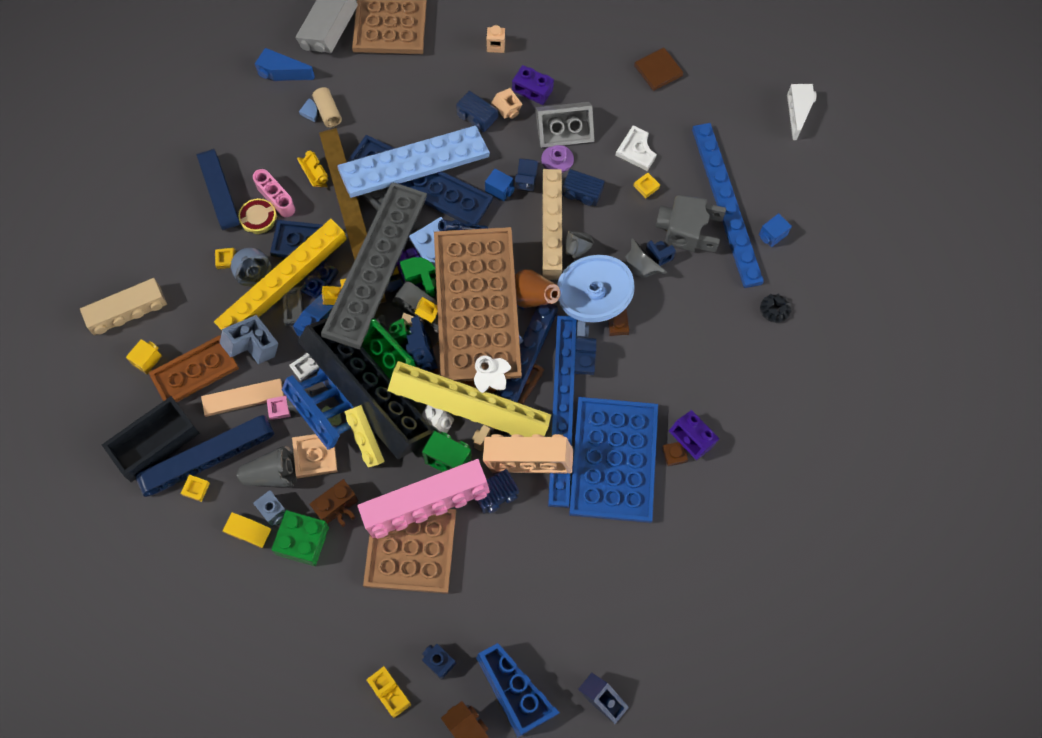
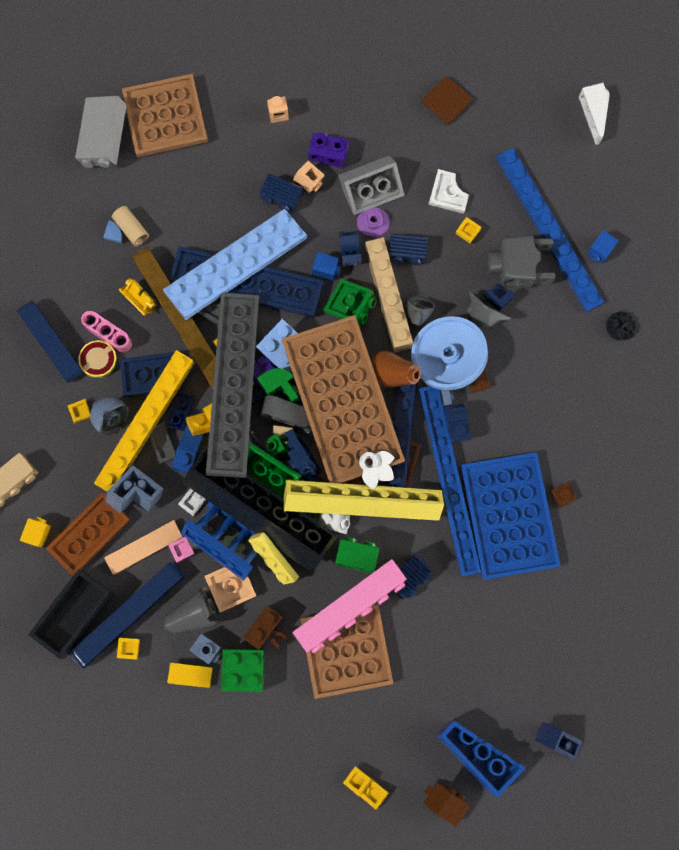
camera: 15 degrees left, 10 degrees up
blue slope [255,48,315,81] -> none
yellow plate [415,297,438,323] -> none
dark blue brick [422,644,456,680] -> none
dark blue pin [438,219,488,231] -> none
tan plate [472,425,491,451] -> none
light nougat brick [483,434,573,473] -> none
dark purple brick [669,410,719,460] -> none
none -> green plate [323,279,377,328]

